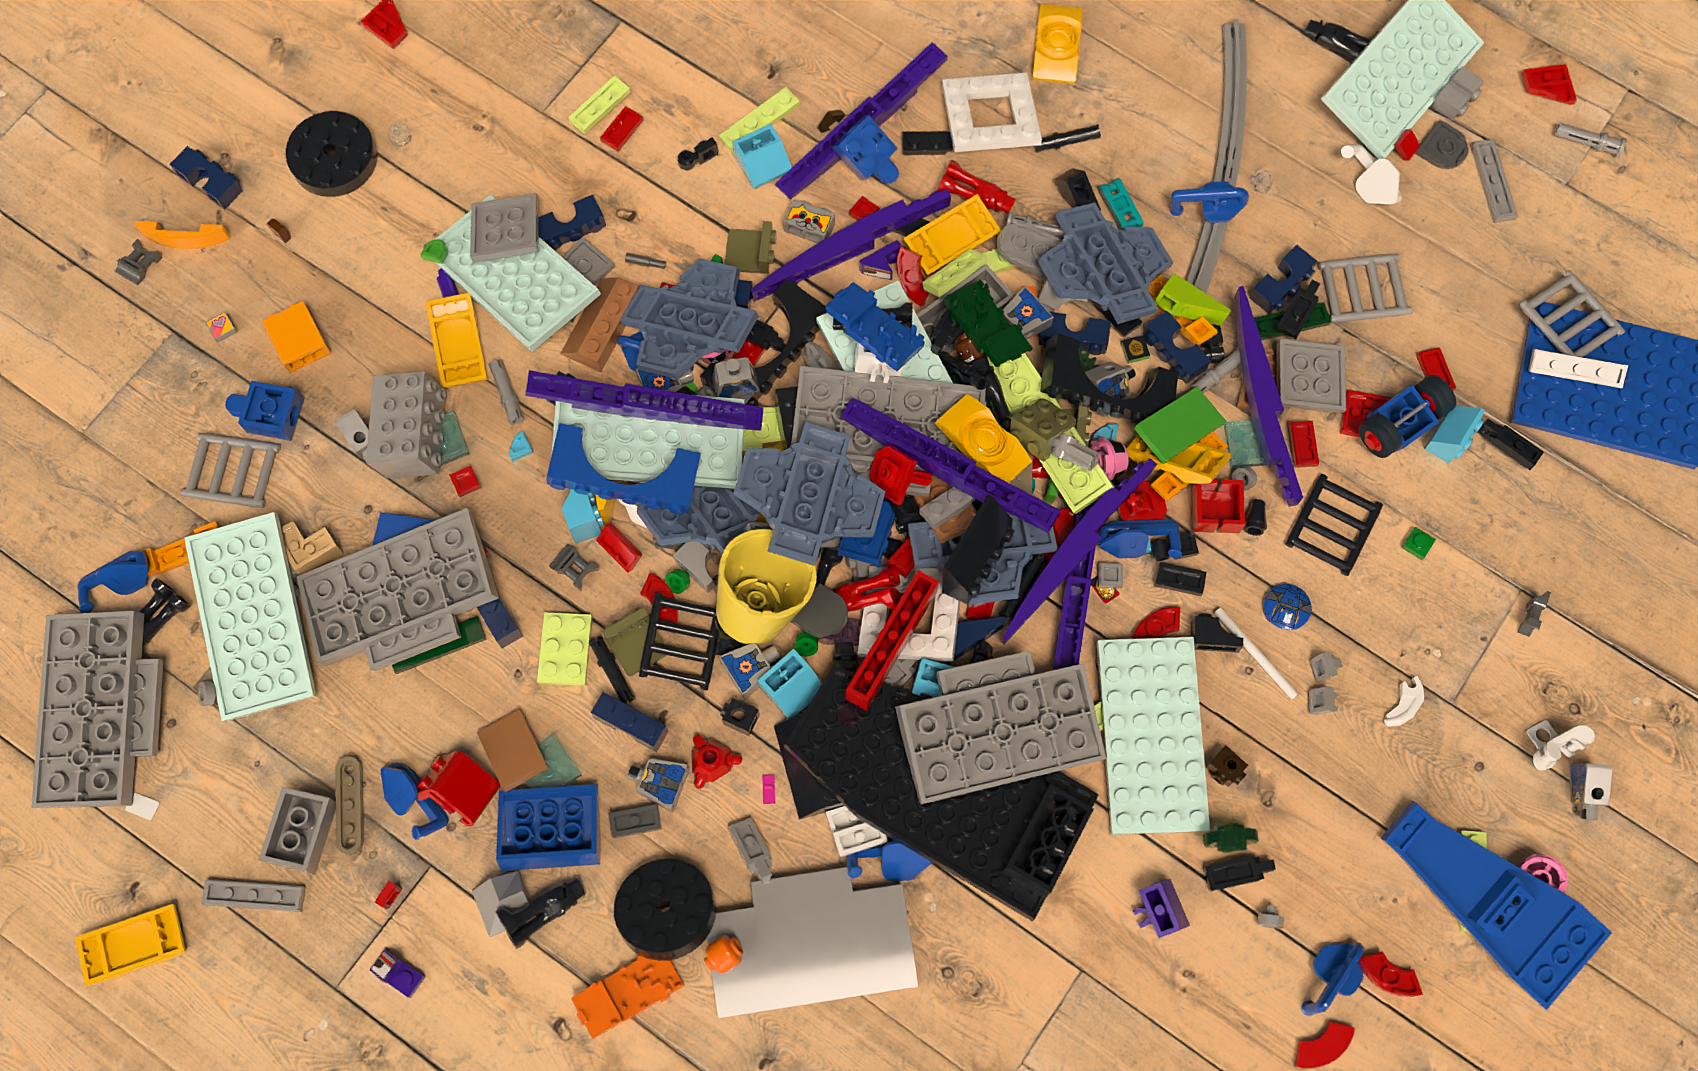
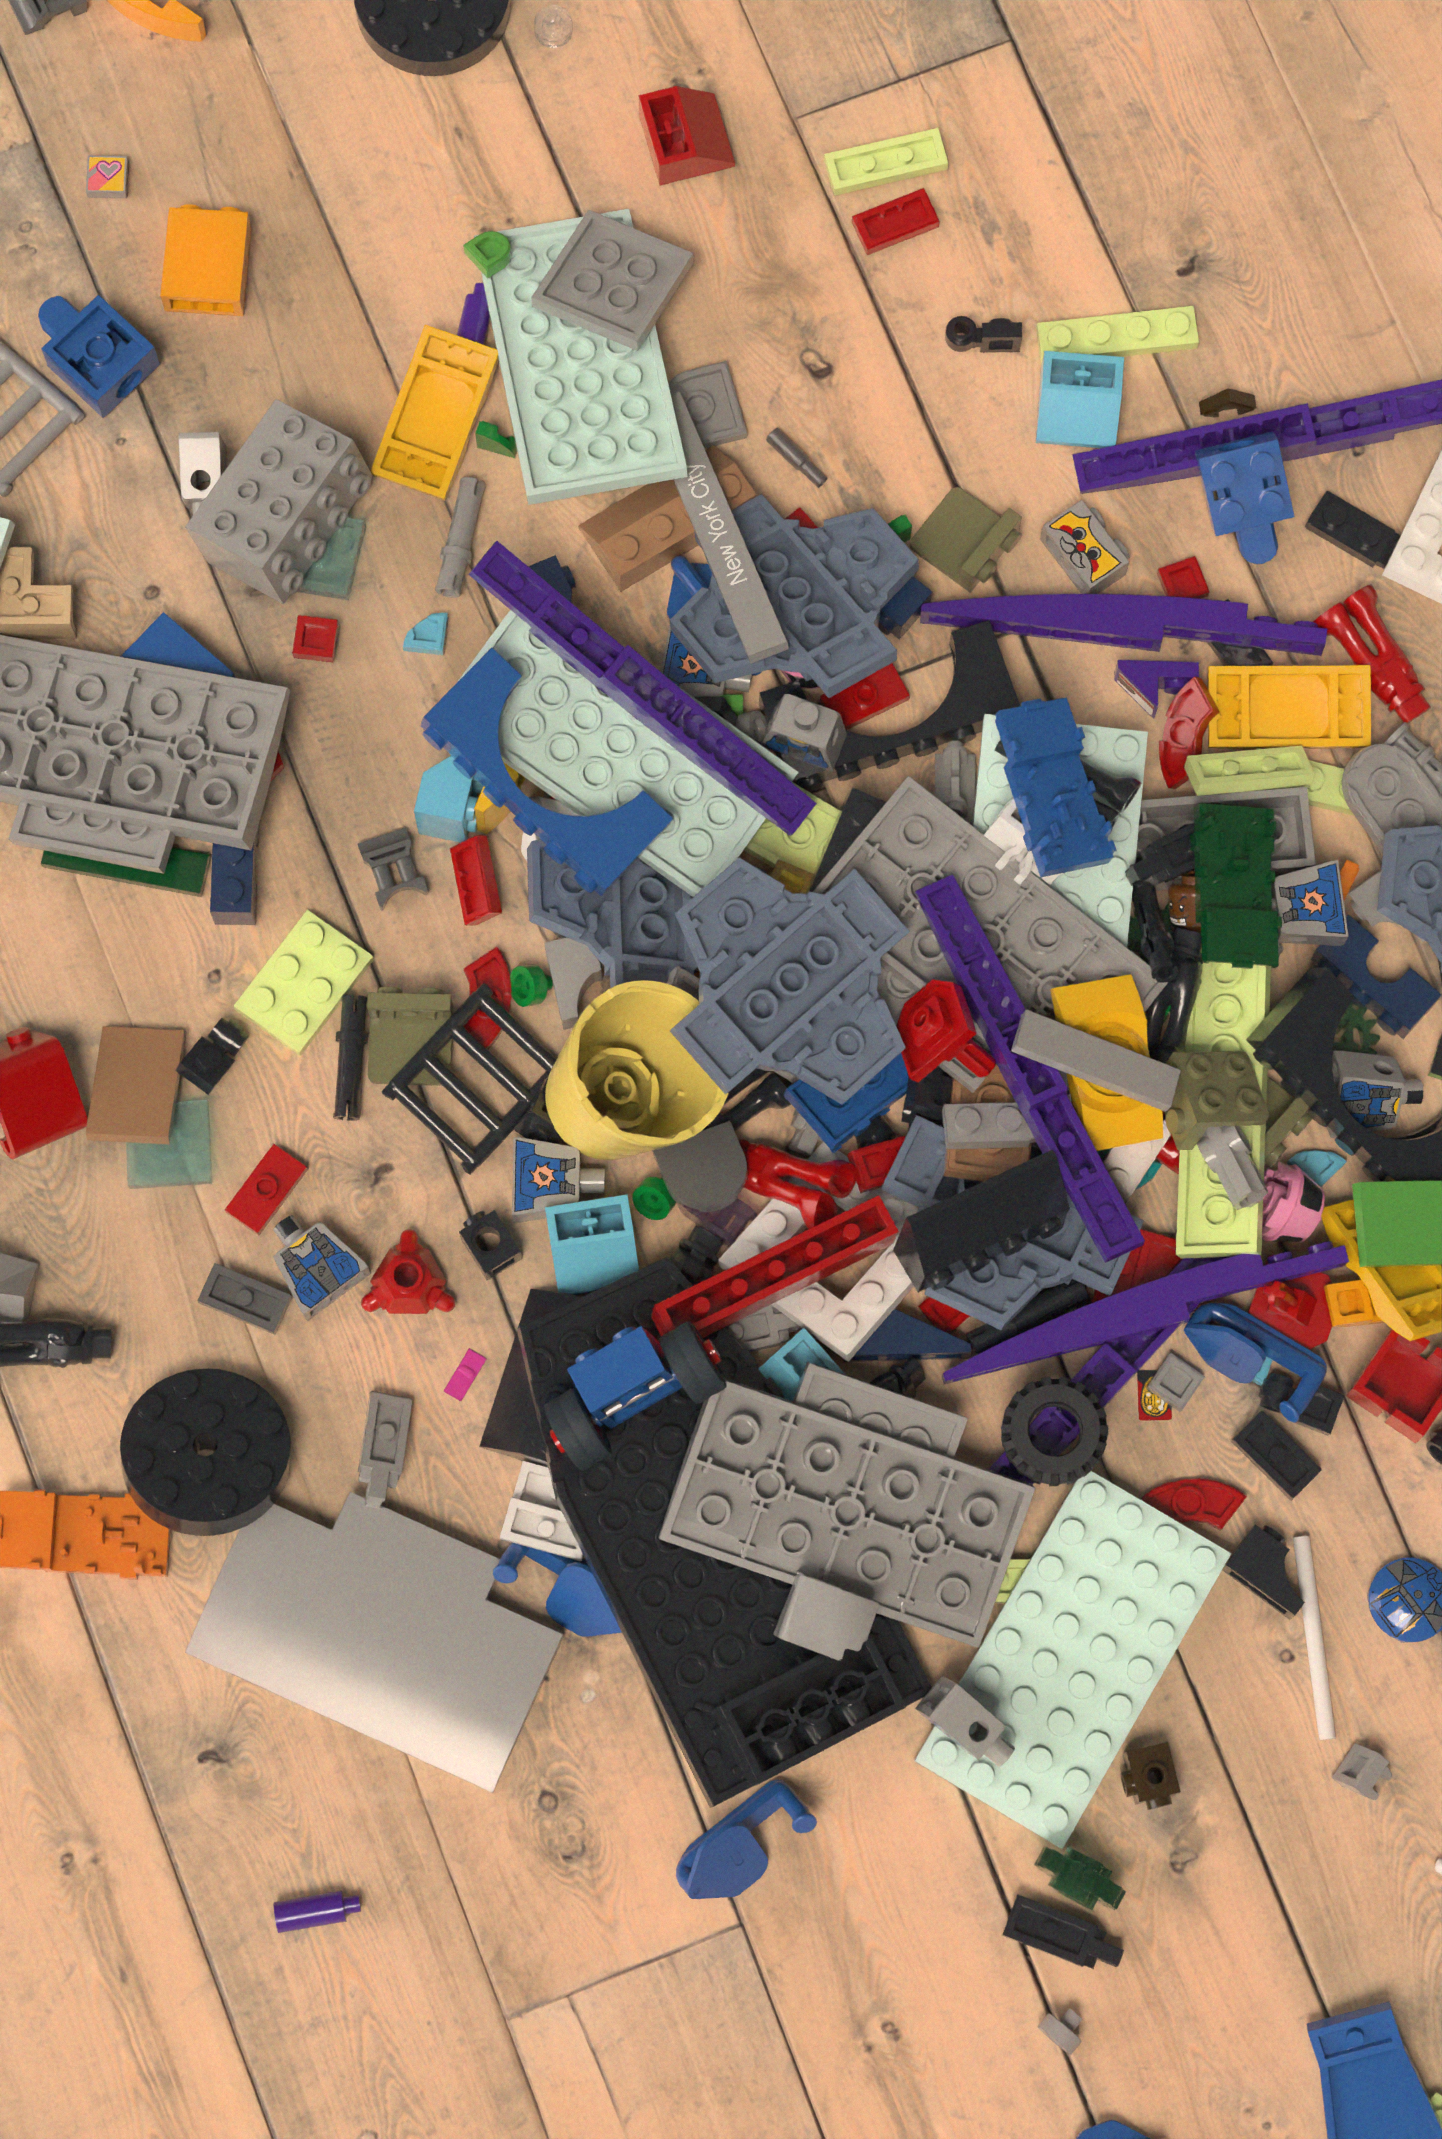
camera: 30 degrees right, 5 degrees up
reddish brown tile [266,218,291,244] -> none
blue slope [496,784,601,871] -> none
dark blue arch [538,195,606,250] -> none
dark blue arch [590,692,669,753] -> none
orange head [704,935,744,974] -> none
black hinge [745,320,786,352] -> none
bright green tile [1043,479,1058,505] -> none
brick [1133,879,1190,938] -> none
light grey tile [1310,652,1343,683] -> none
none -> black plate [175,1018,248,1095]
none -> red plate [225,1144,308,1236]
none -> green tile [475,421,517,458]
none -> brick [544,1321,727,1471]
none -> red slope [638,86,735,186]
none -> light grey tile [671,392,789,664]
none -> blue piece [676,1779,817,1899]
none -> light grey piece [773,1572,879,1661]
none -> light grey torso [915,1676,1015,1767]
none -> black tyre [1001,1376,1108,1486]
none -> light grey tile [1011,1009,1181,1112]

